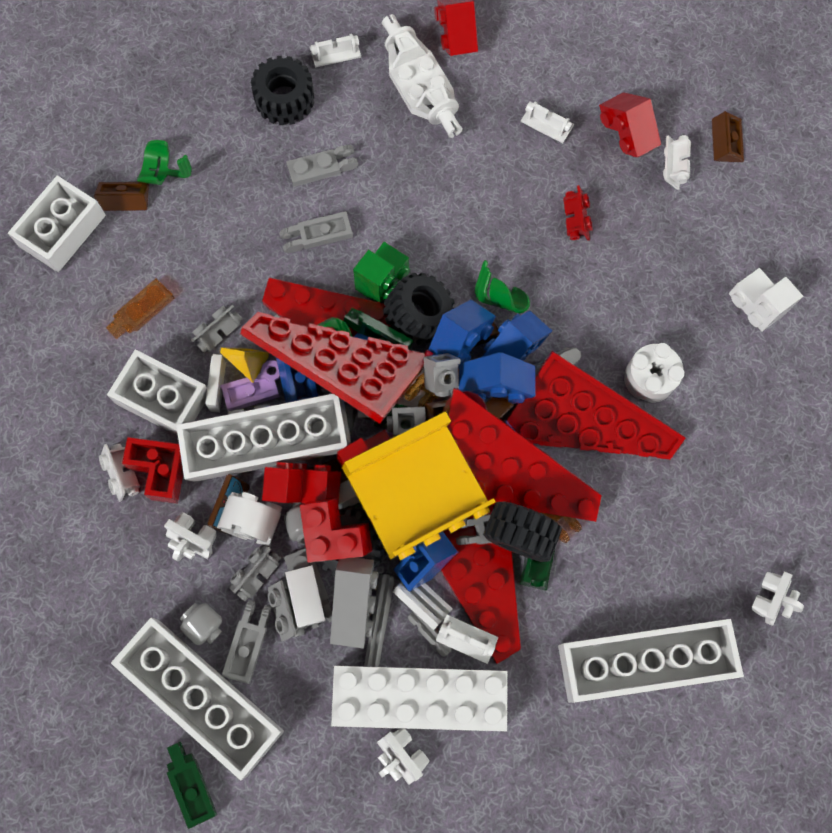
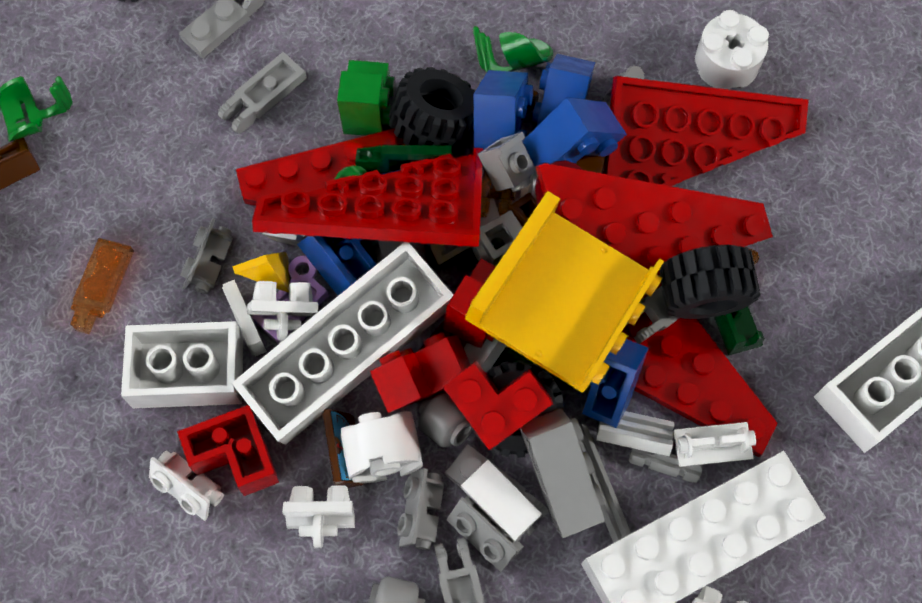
camera: 25 degrees left, 5 degrees down
none -> white hips [247,281,318,341]

